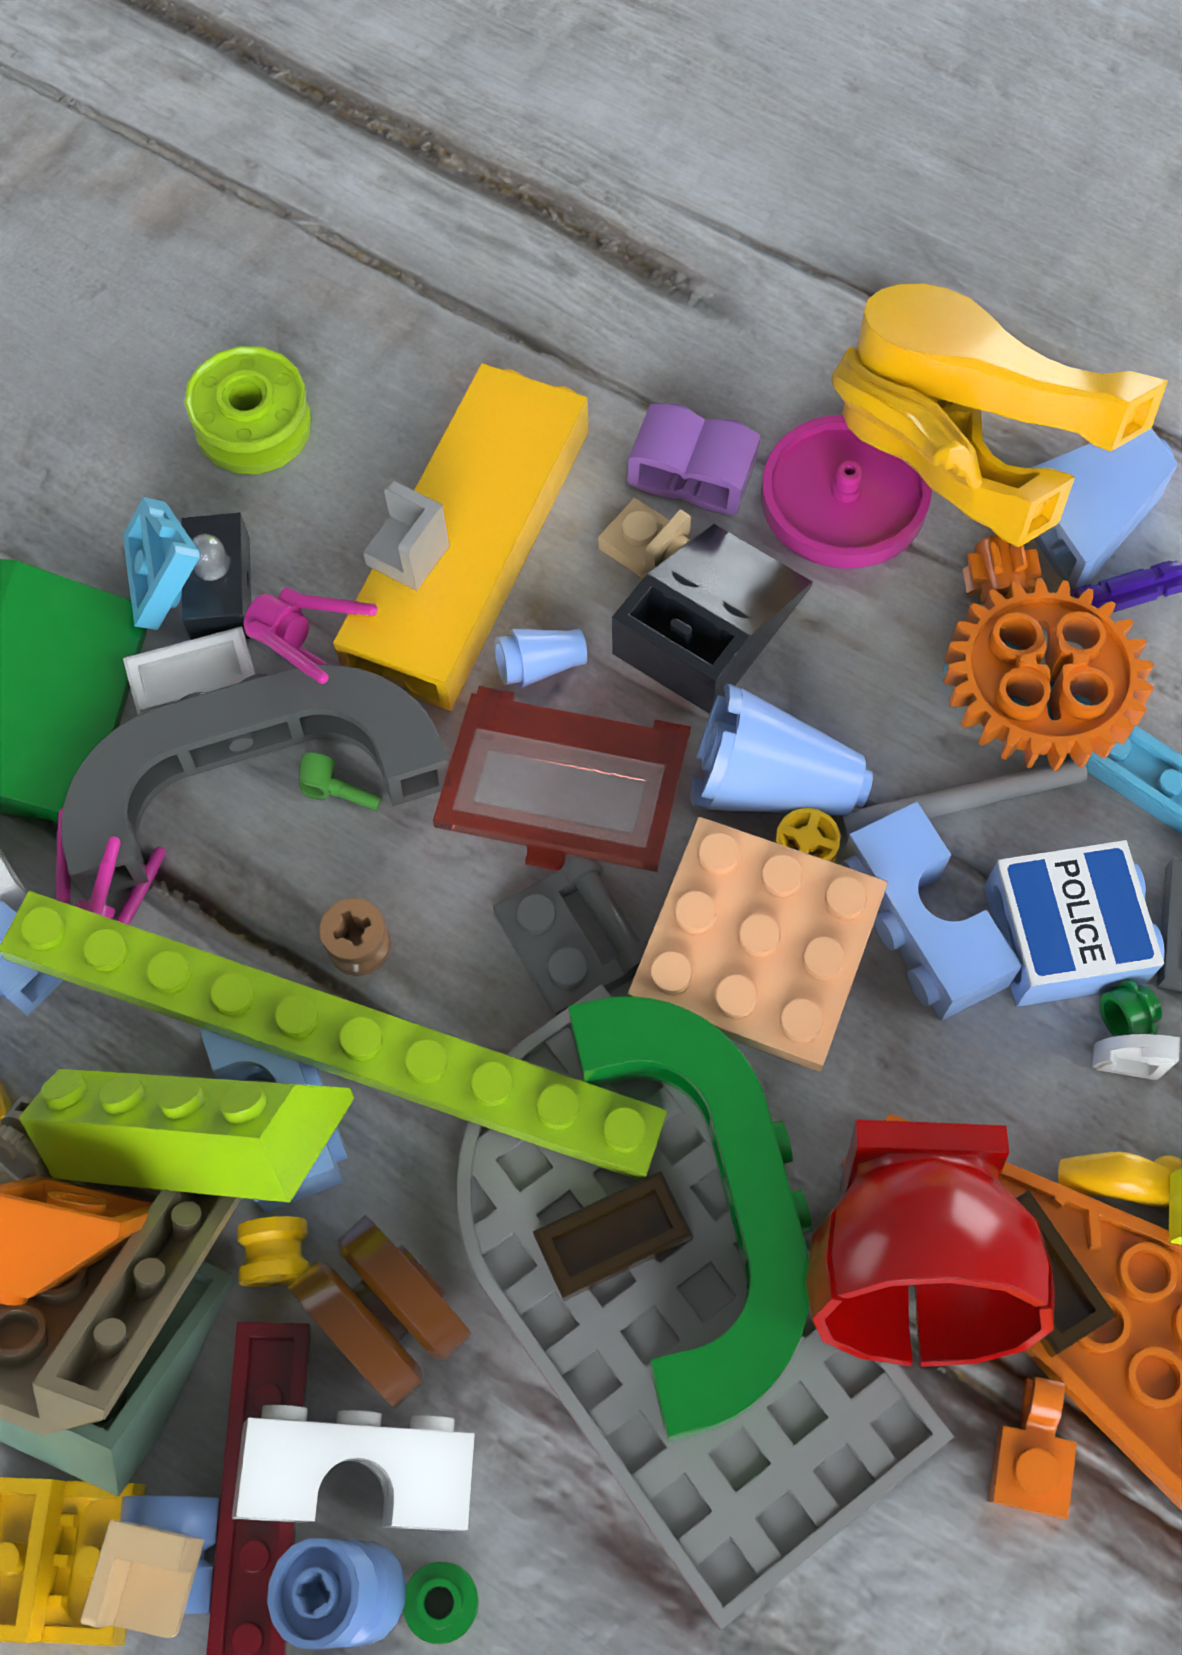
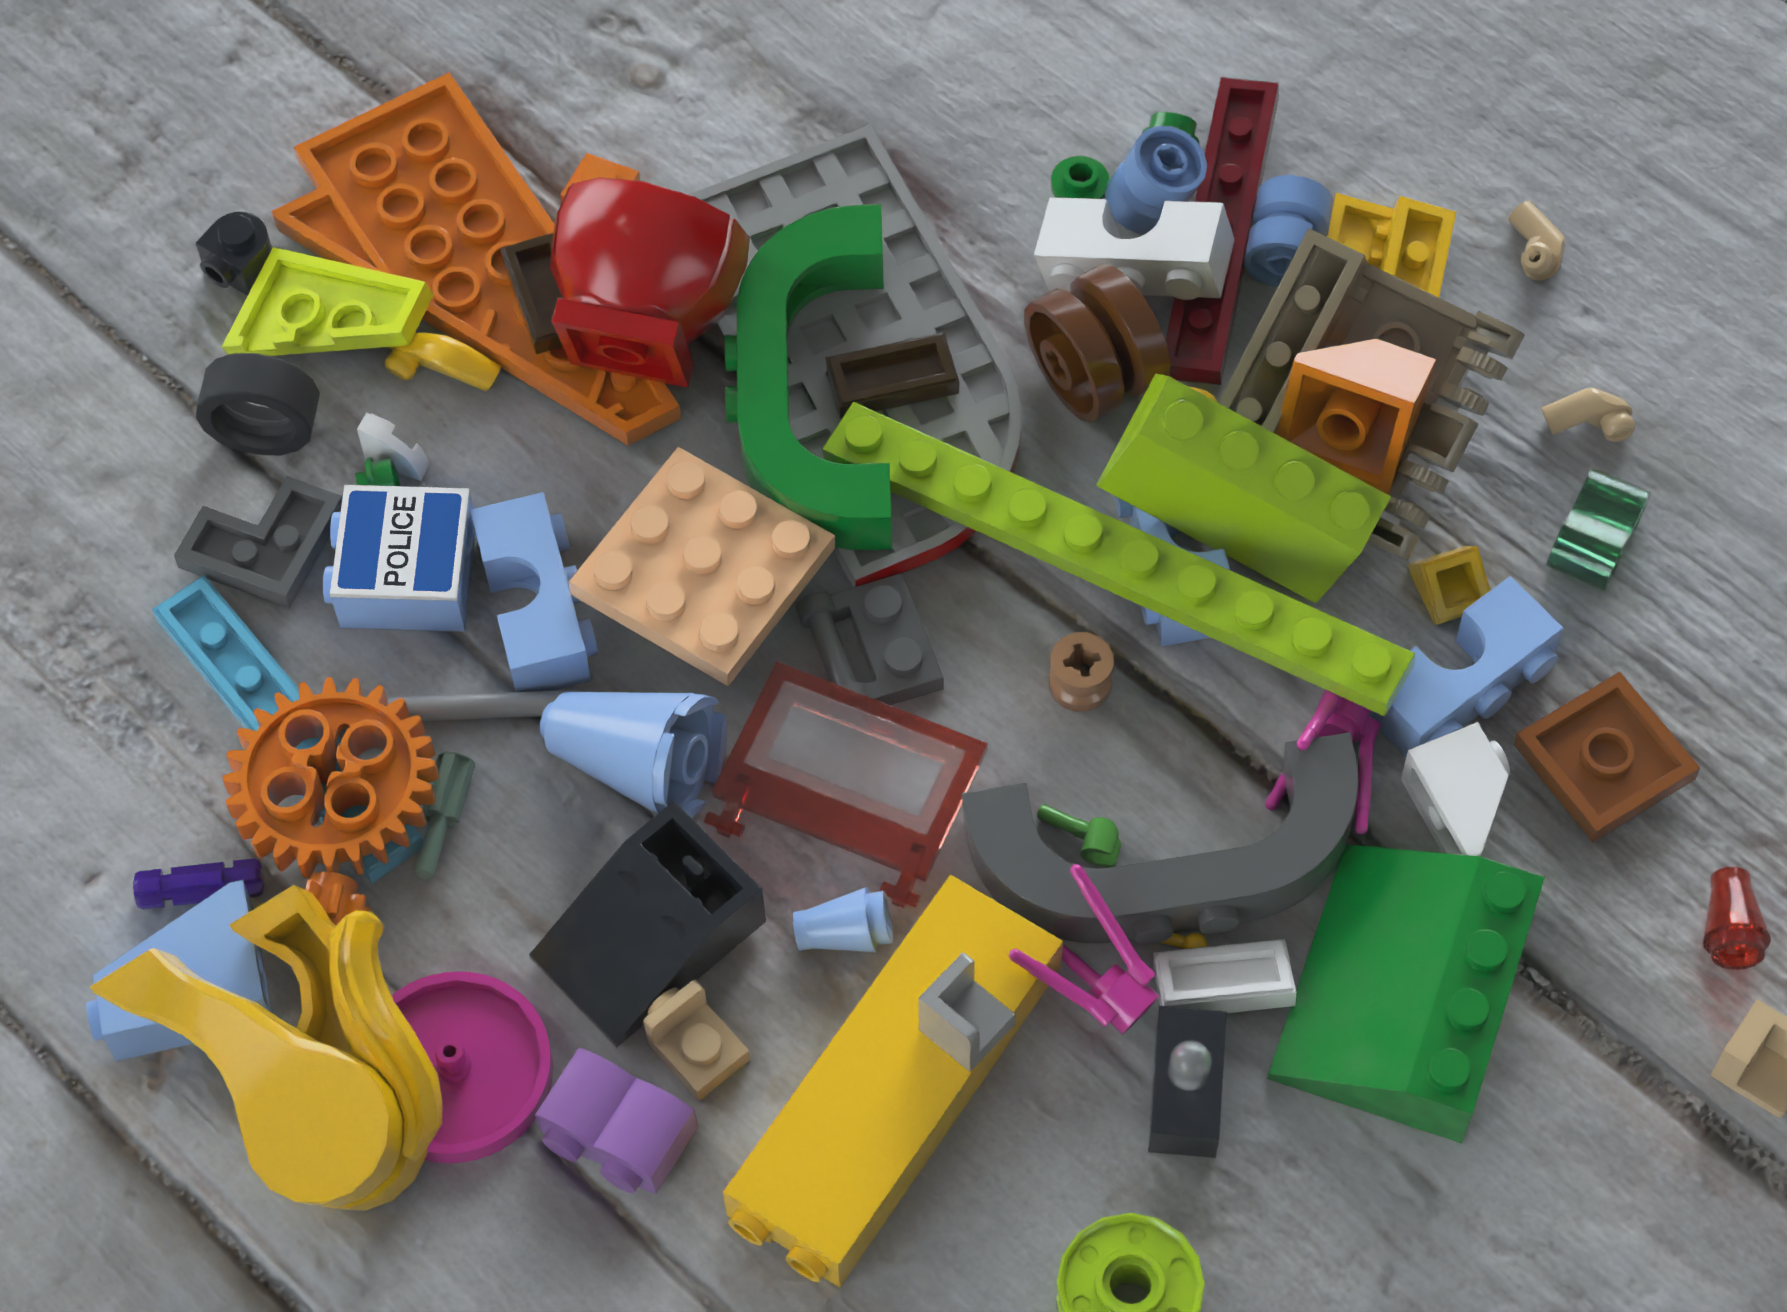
camera: 170 degrees left, 5 degrees down
tan panel [81,1520,205,1638] -> none
medium azure wing [123,497,200,630] -> none
yellow wheel [775,808,841,863] -> none
none -> sand green axle [414,751,475,880]

